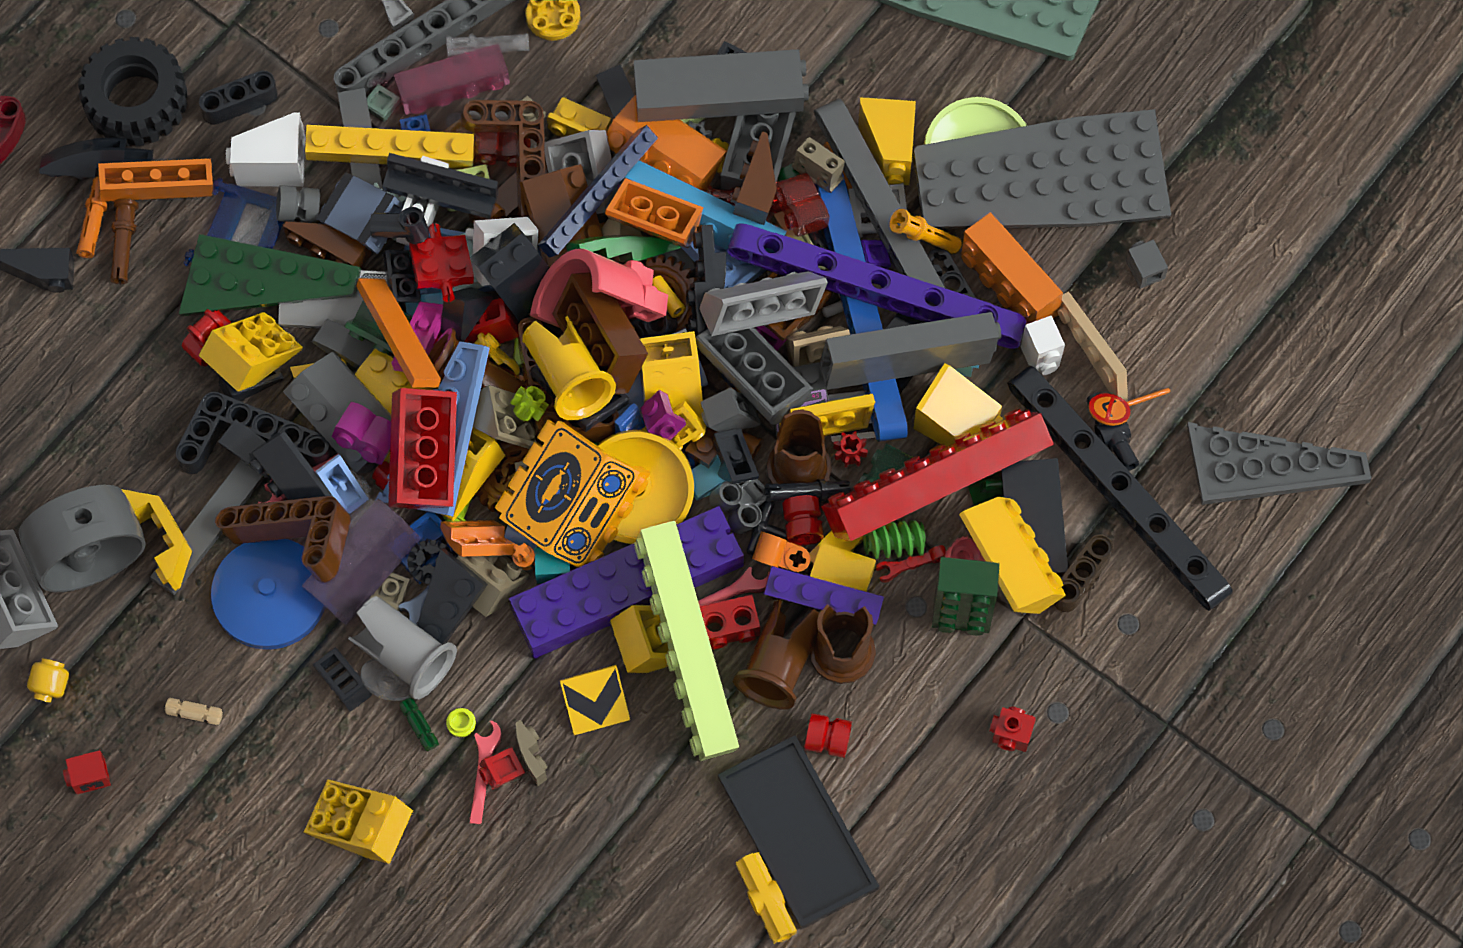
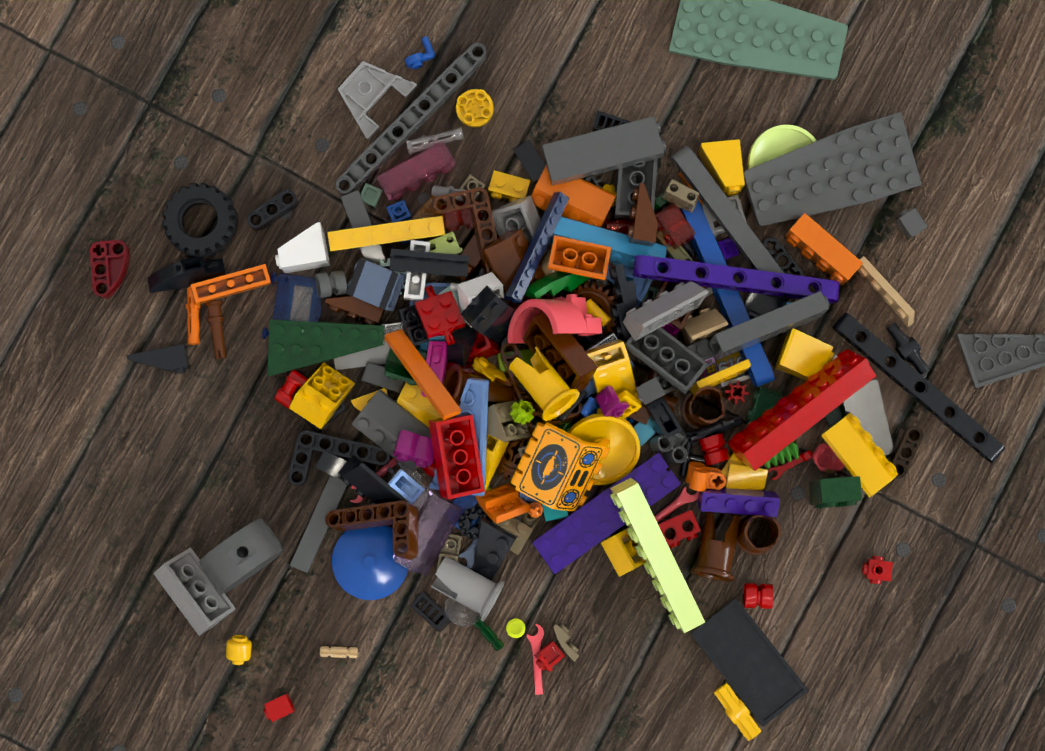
camera: 10 degrees left, 15 degrees up
yellow slope [121,489,192,591] -> none
yellow slope [304,780,413,864] -> none
black piece [370,207,429,244] -> none
yellow piece [560,665,630,735] -> none
light orange pin [890,209,962,254] -> none
white brick [1021,316,1065,375] -> none
piece [1089,388,1170,426] -> none

